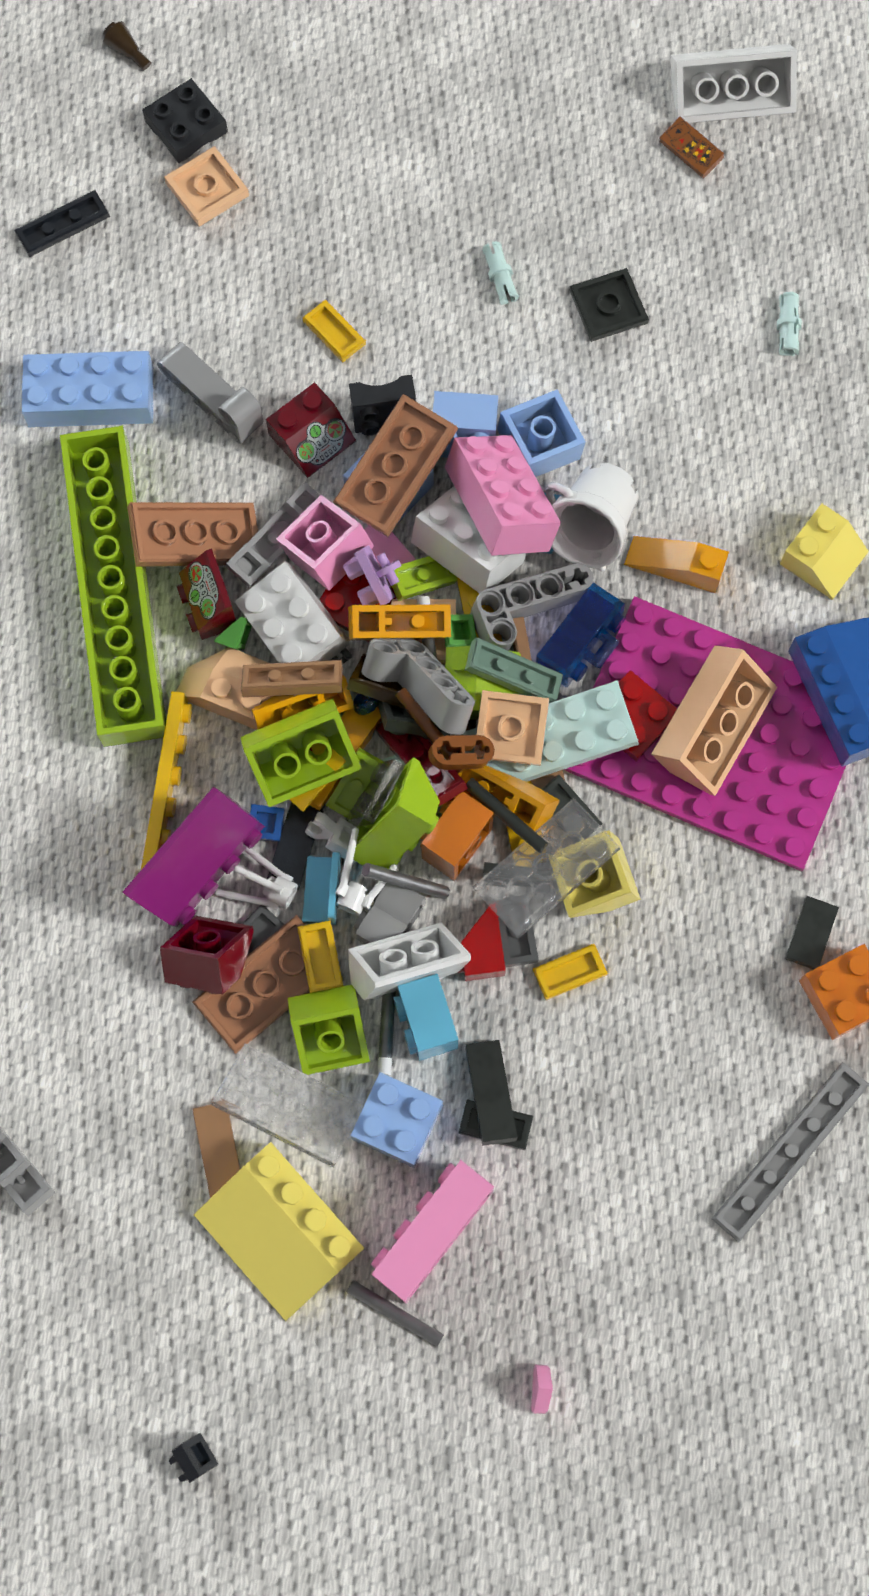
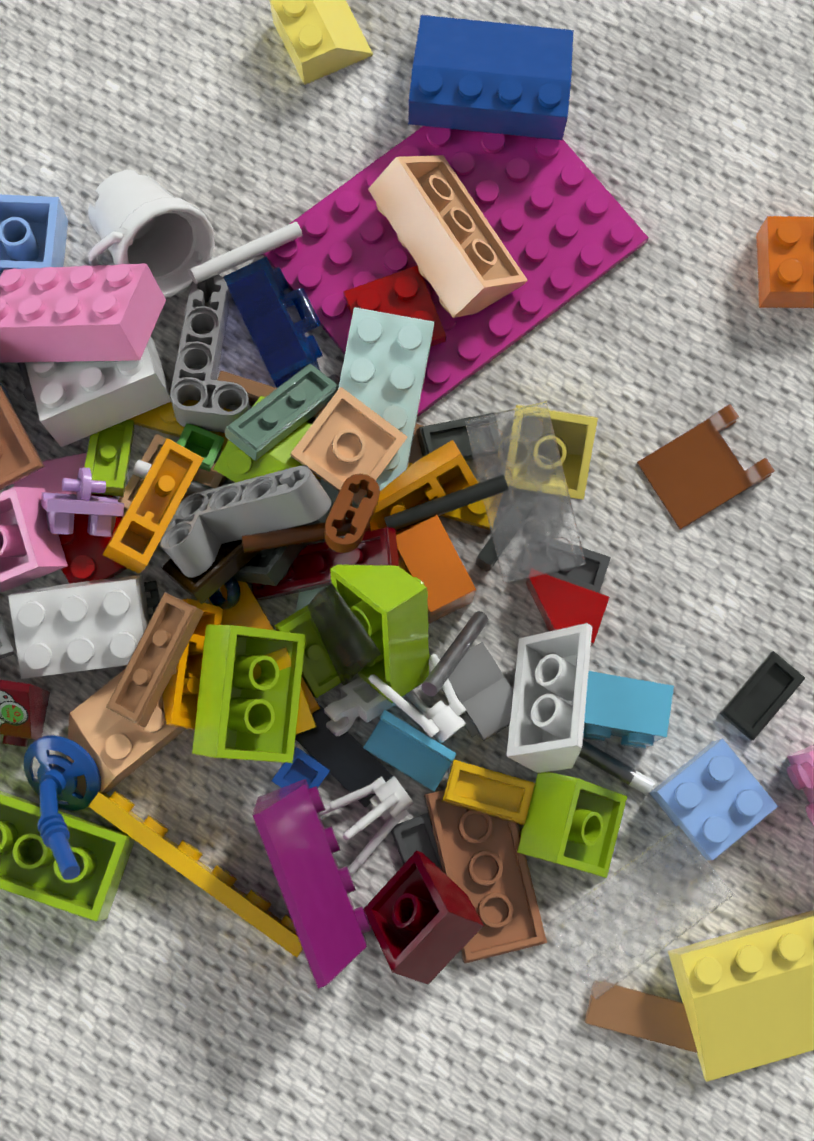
camera: 65 degrees left, 5 degrees up
bright green slope [214,617,252,650] -> none
pearl dark grey tile [465,1040,517,1146] -> none
yellow tile [532,943,608,1001] -> none
light orange slope [624,536,729,593] -> none
pearl dark grey tile [785,896,839,970] -> none
none -> blue dish [23,735,101,880]
none -> white bar [189,222,302,284]
none -> dark orange flag [637,404,775,530]

